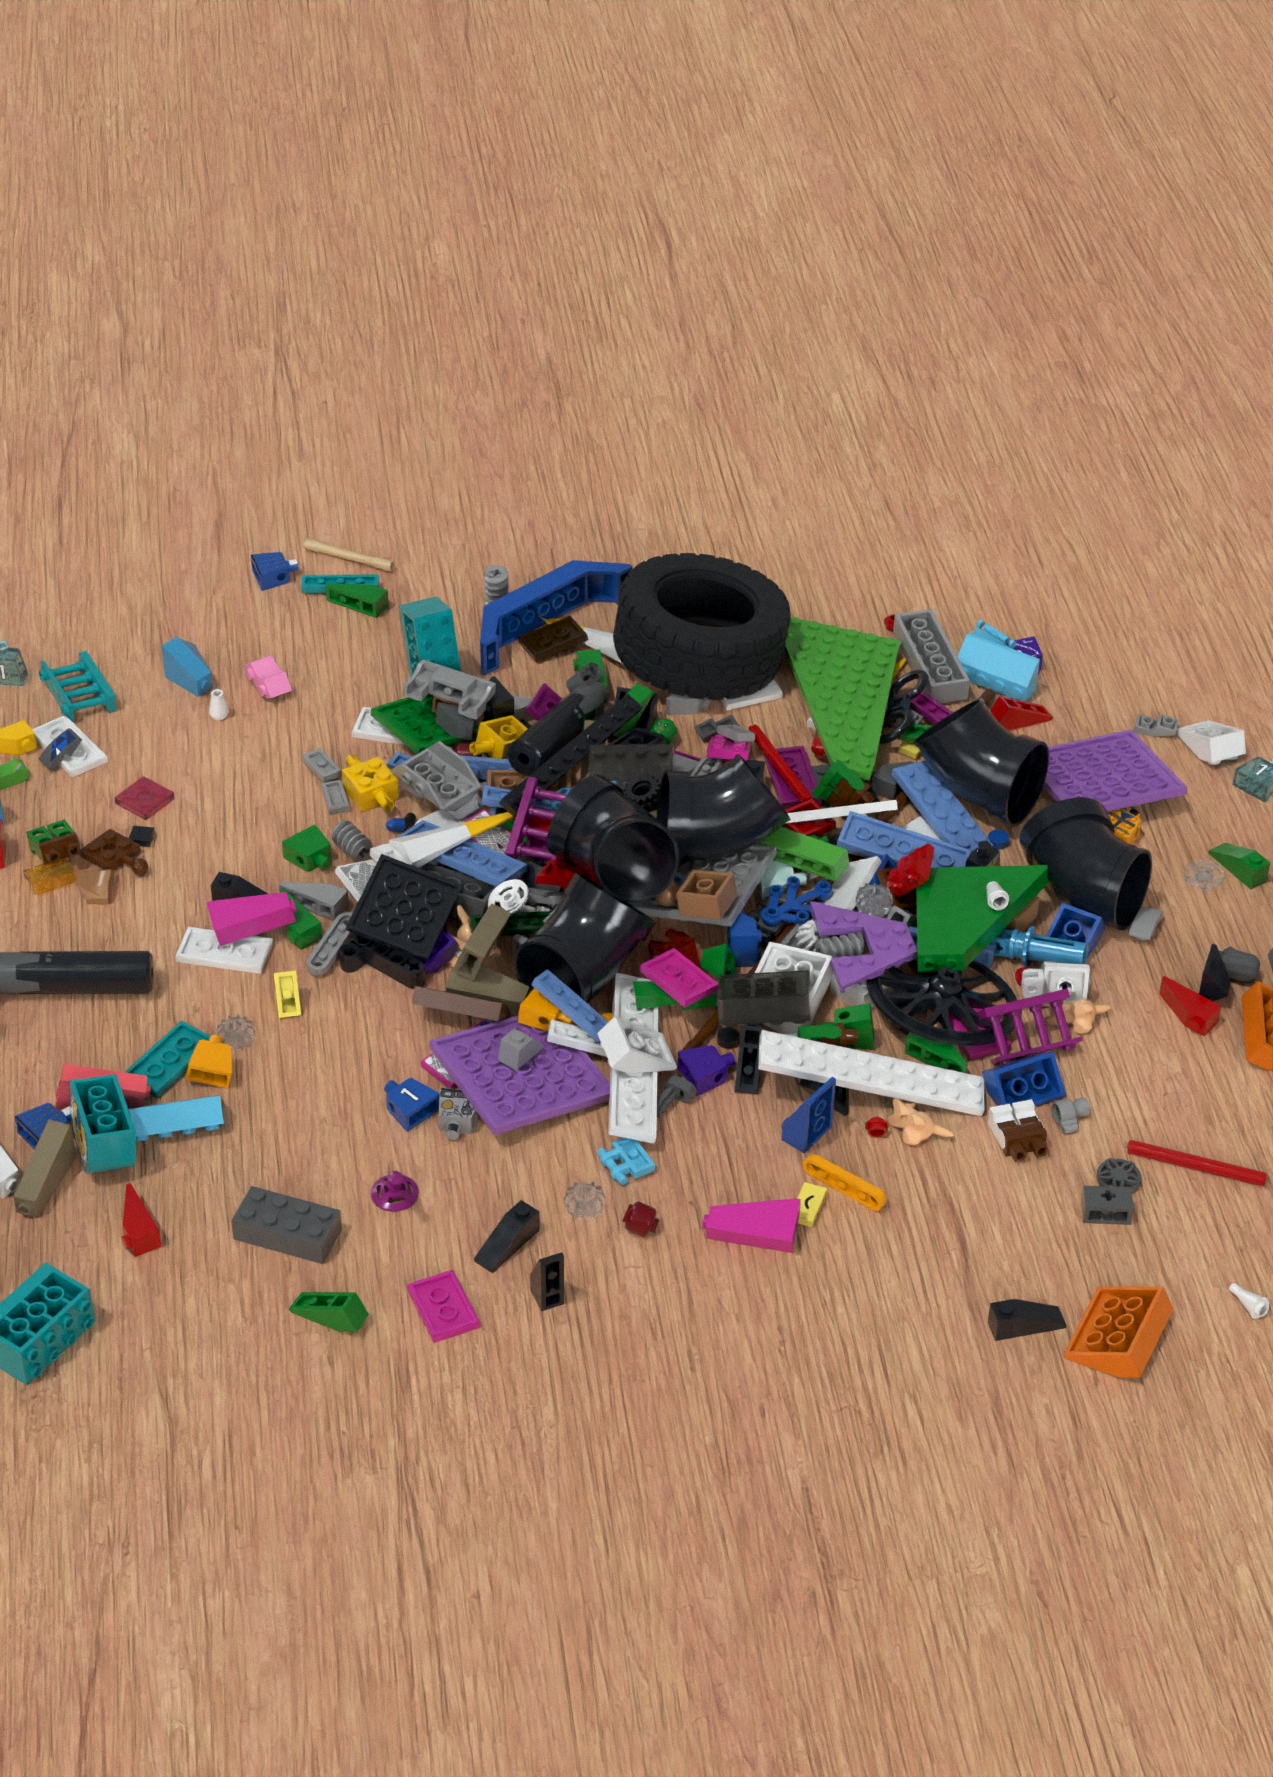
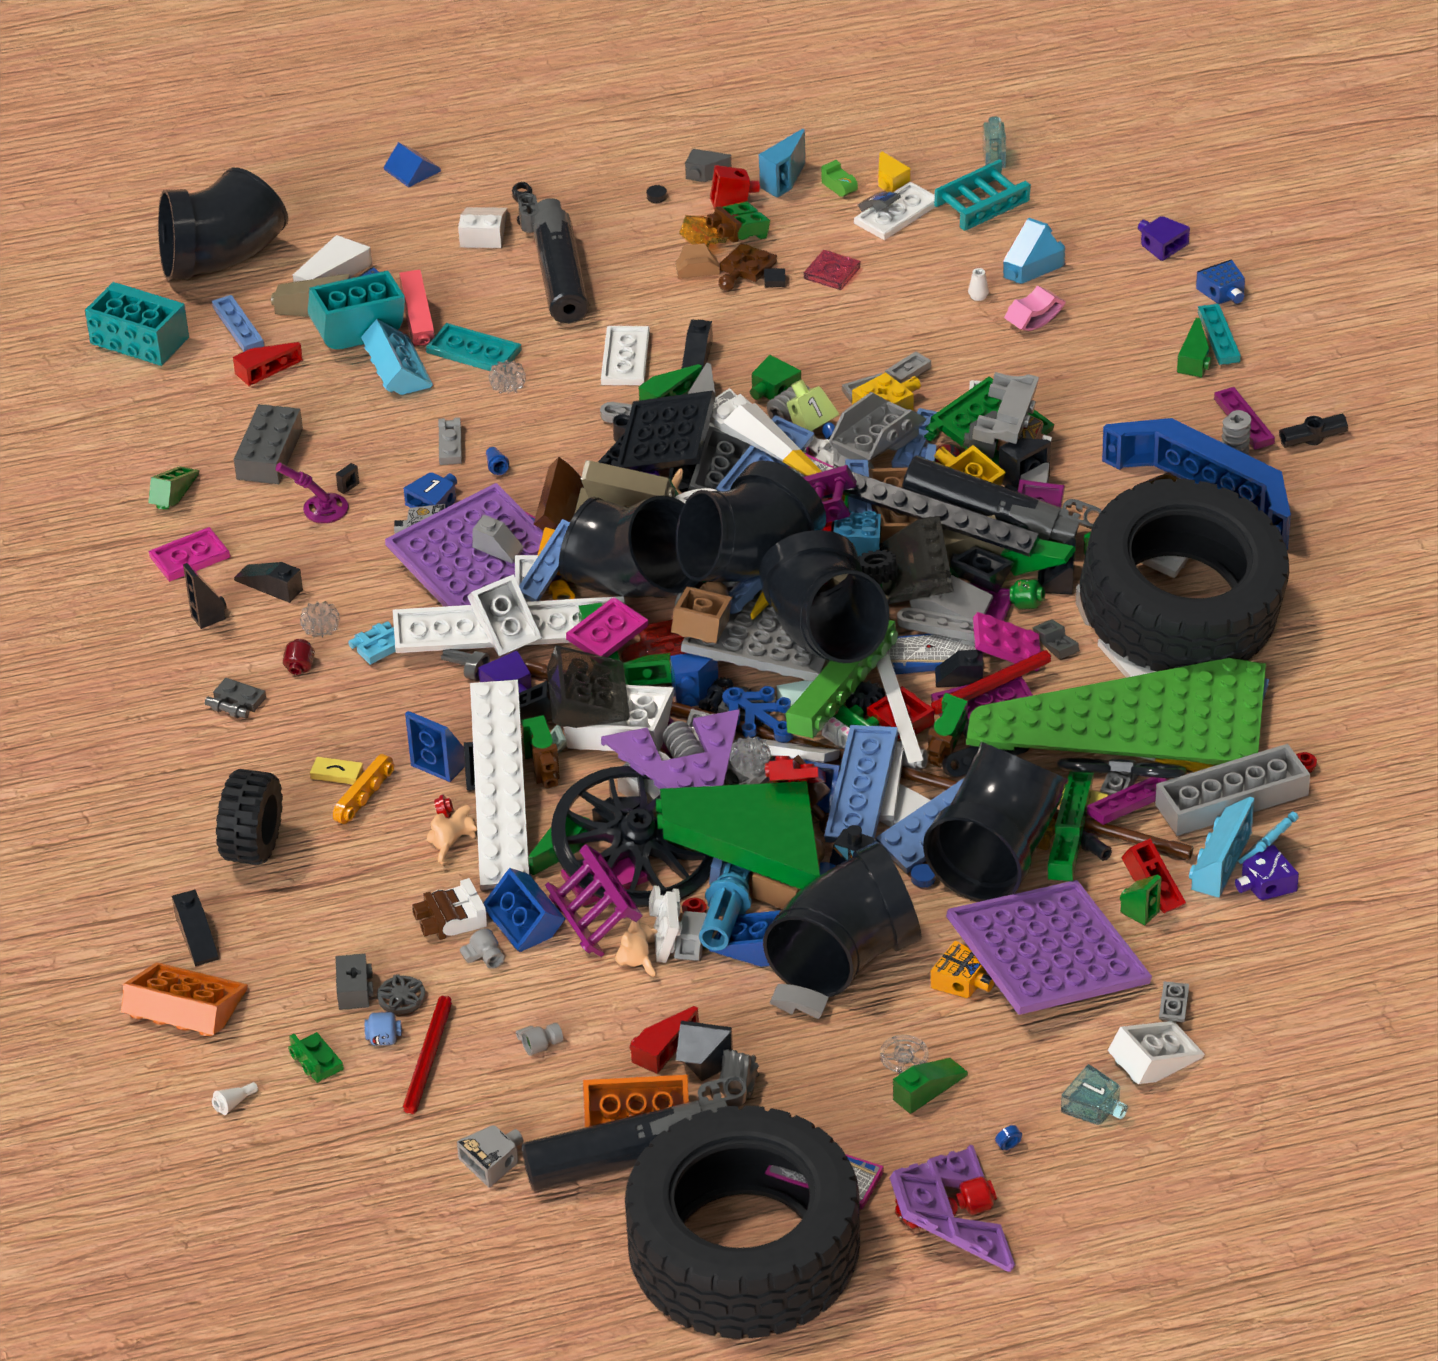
camera: 85 degrees right, 0 degrees up
light orange torso [185,1035,232,1088] -> none
dark pink slope [206,892,297,946] -> none
light yellow slope [273,970,301,1018] -> none
tan piece [304,538,394,572] -> none
teal brick [399,596,461,677] -> none
dark pink slope [702,1198,801,1253] -> none
light grey tile [717,724,755,742] -> none
green torso [822,1003,875,1050] -> none
white cone [986,881,1009,910] -> none
none -> dark grey plate [205,677,266,719]
none -> medium blue plate [212,295,264,352]
none -> black tyre [216,769,283,865]
none -> green bracket [288,1032,344,1083]
none -> black plate [336,463,359,494]
none -> medium blue head [365,1012,402,1046]
none -> light grey plate [438,417,462,465]
none -> blue cone [486,447,509,475]
none -> light grey piece [516,1022,563,1056]
none -> yellowish green torso [787,379,840,431]
none -> green slope [1120,875,1161,926]
none -> dark purple torso [1138,216,1190,261]
none -> magenta plate [1214,387,1275,450]
none -> black piece [1279,413,1348,448]

